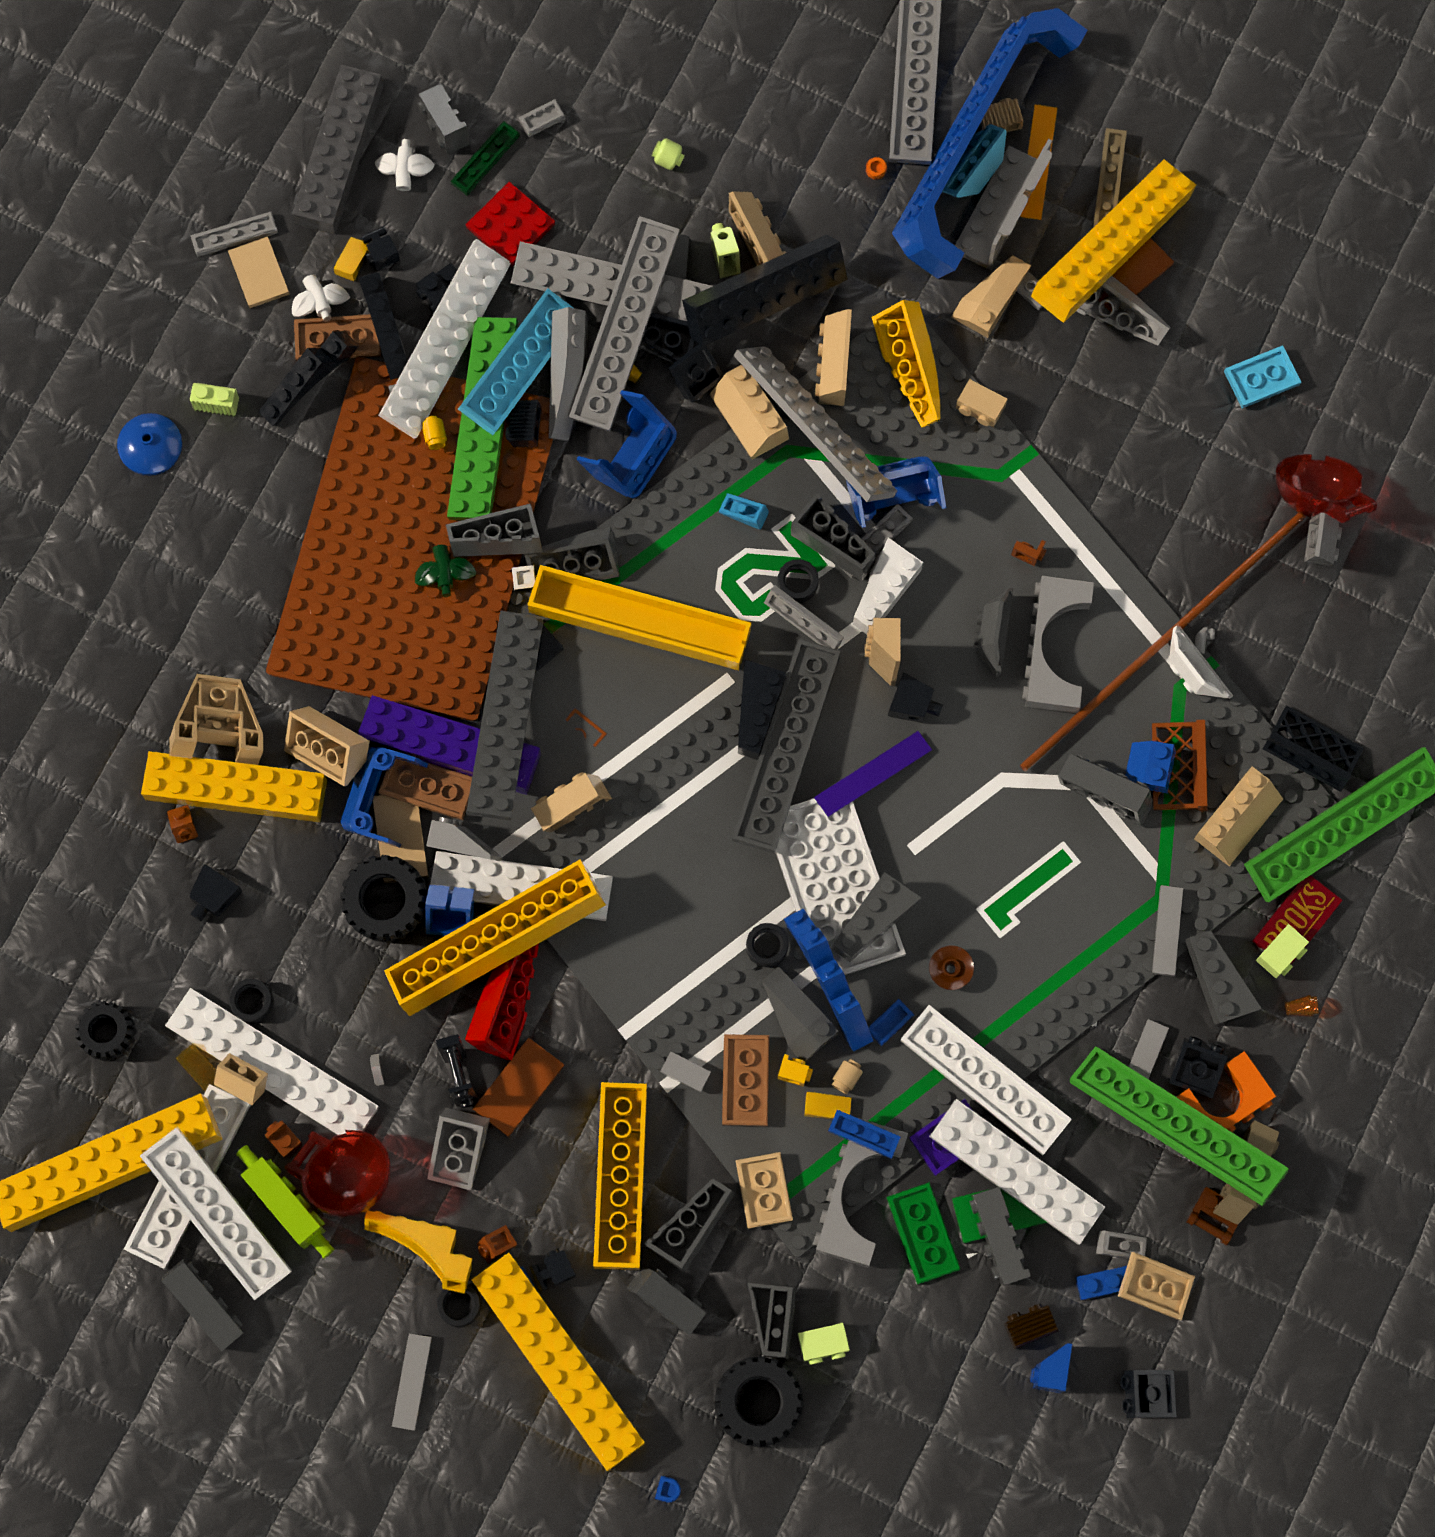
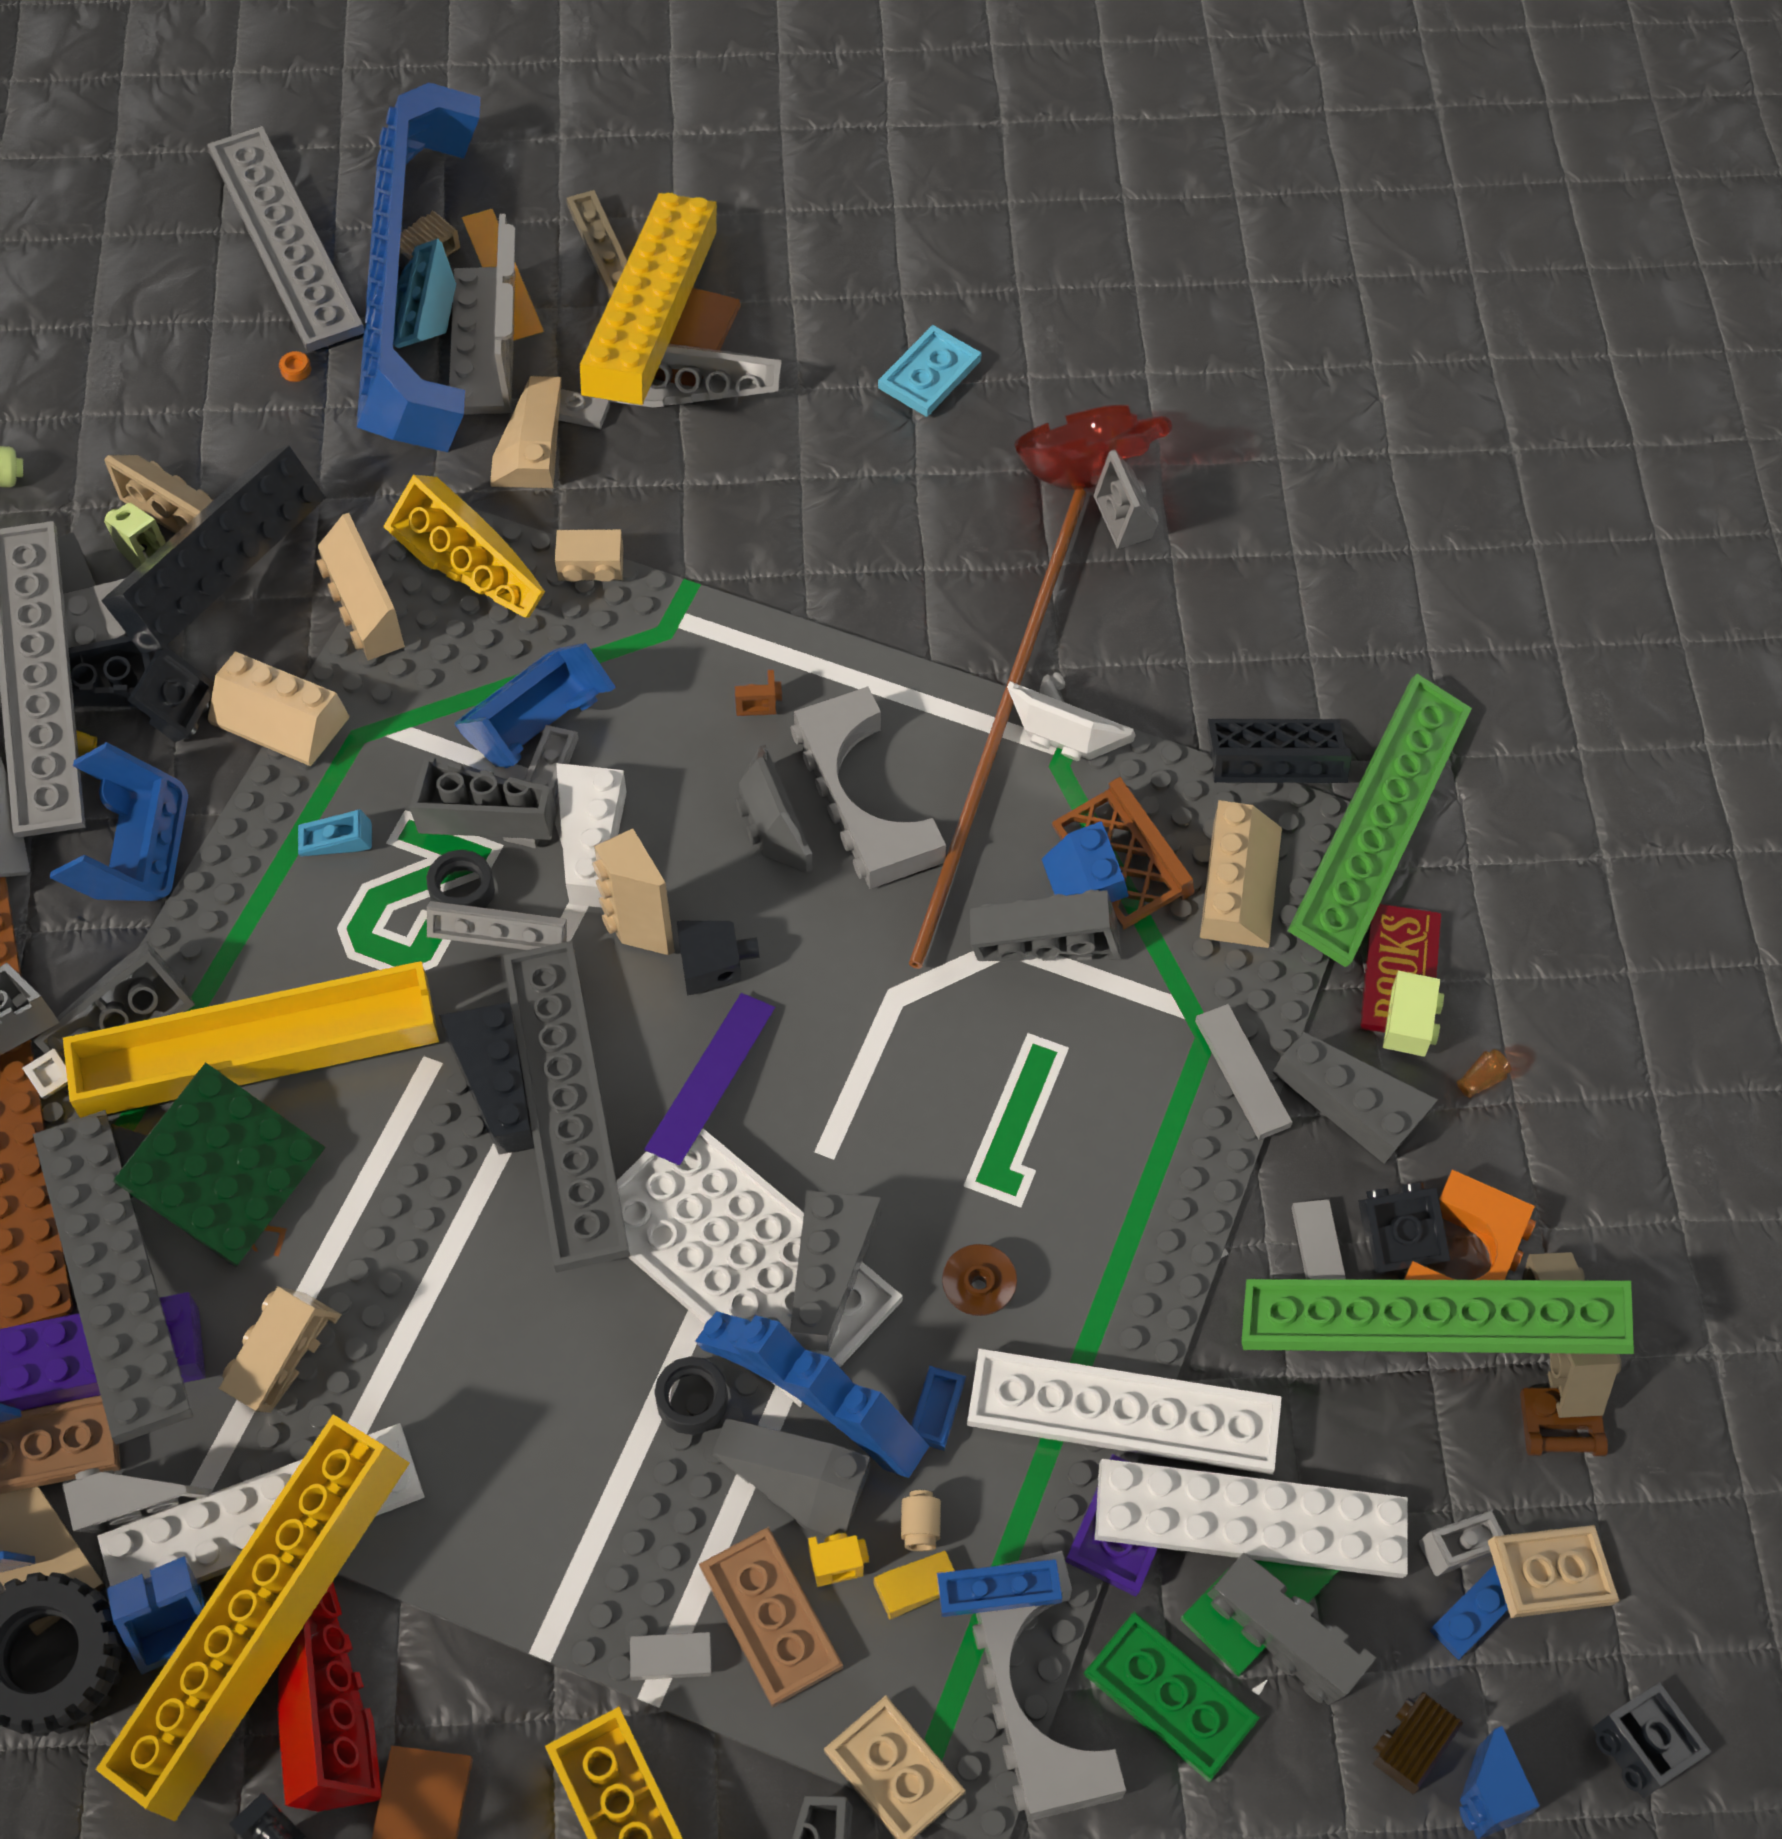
camera: 30 degrees left, 15 degrees down
light grey plate [734,346,897,502] -> none
none -> dark green plate [113,1062,326,1267]

